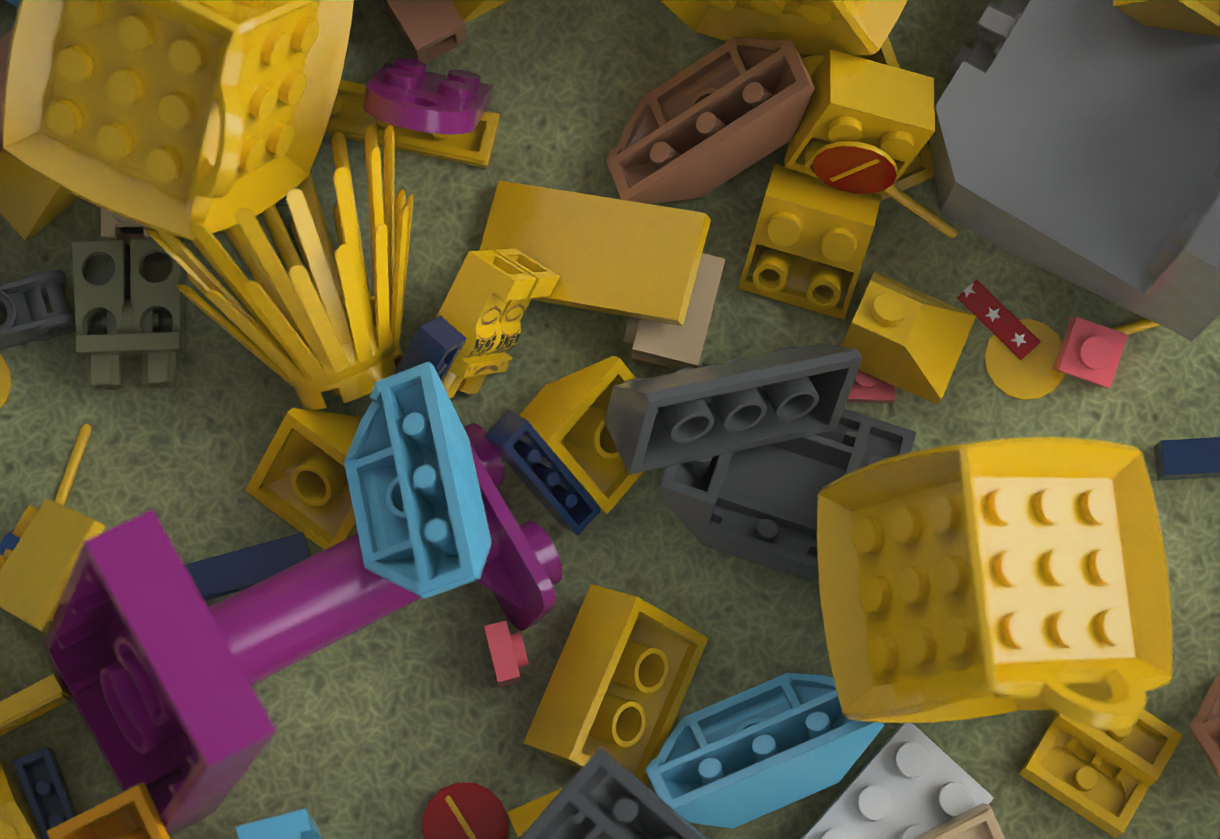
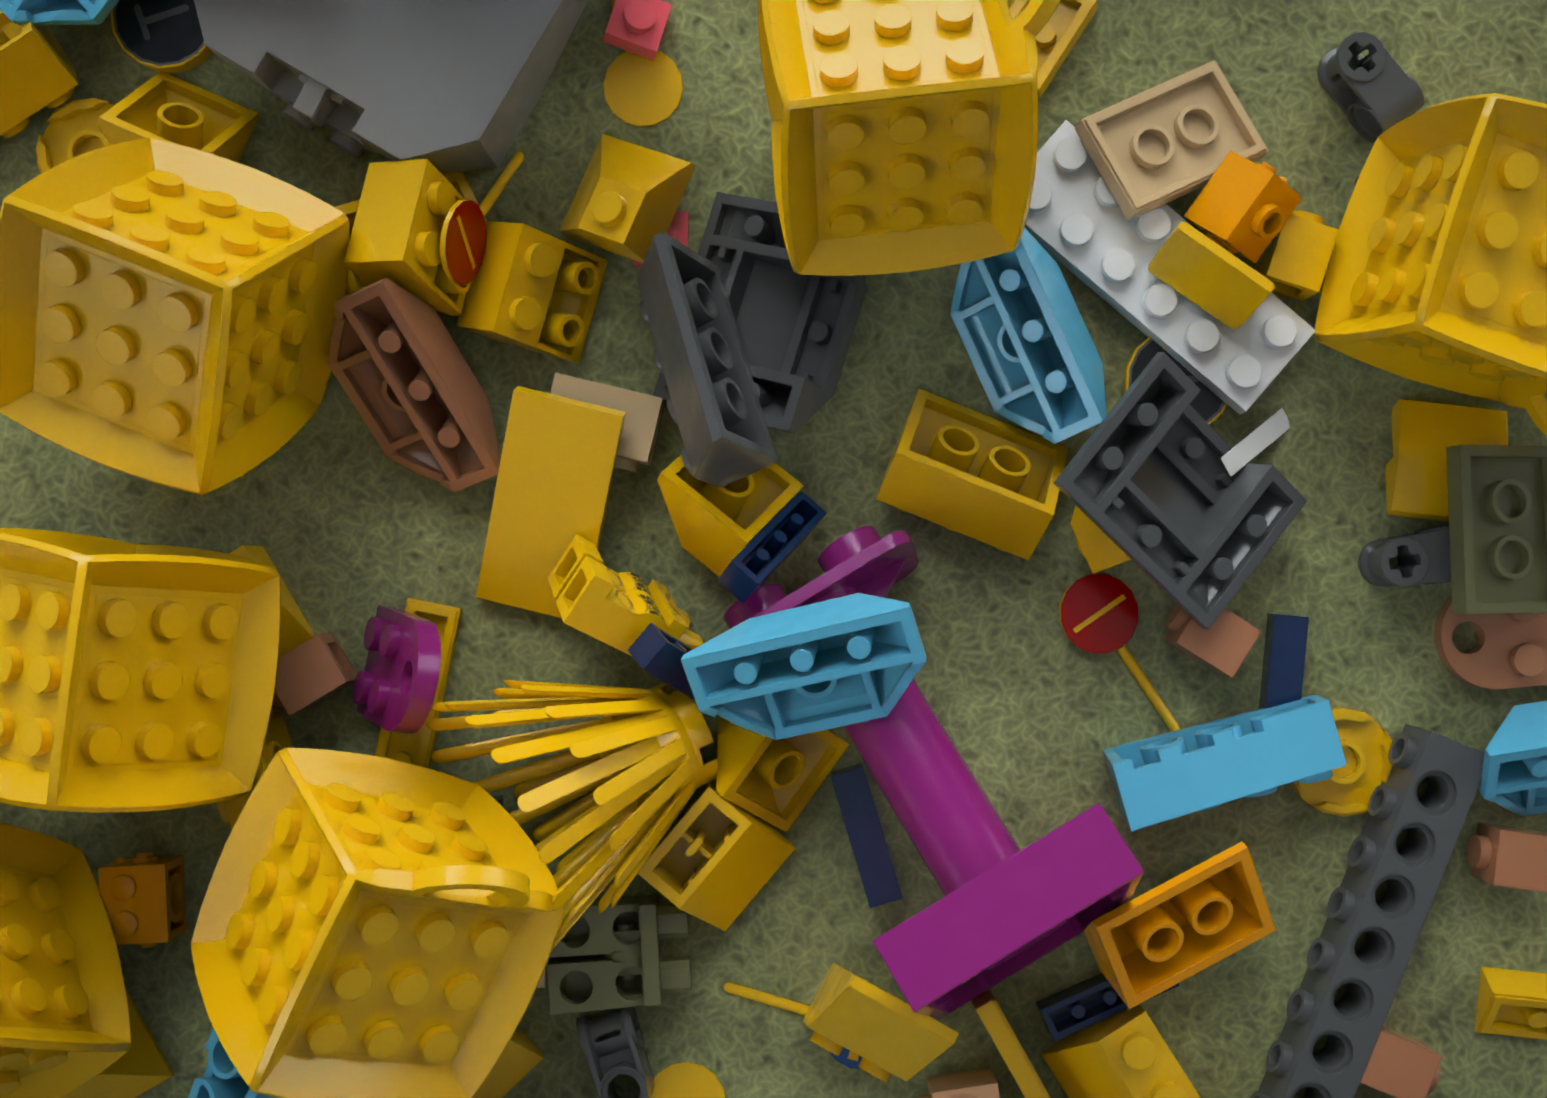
camera: 85 degrees left, 10 degrees up
coral plate [484,620,529,687] -> none
red sticker [956,279,1041,360] -> none
none -> yellow slope [637,779,796,931]

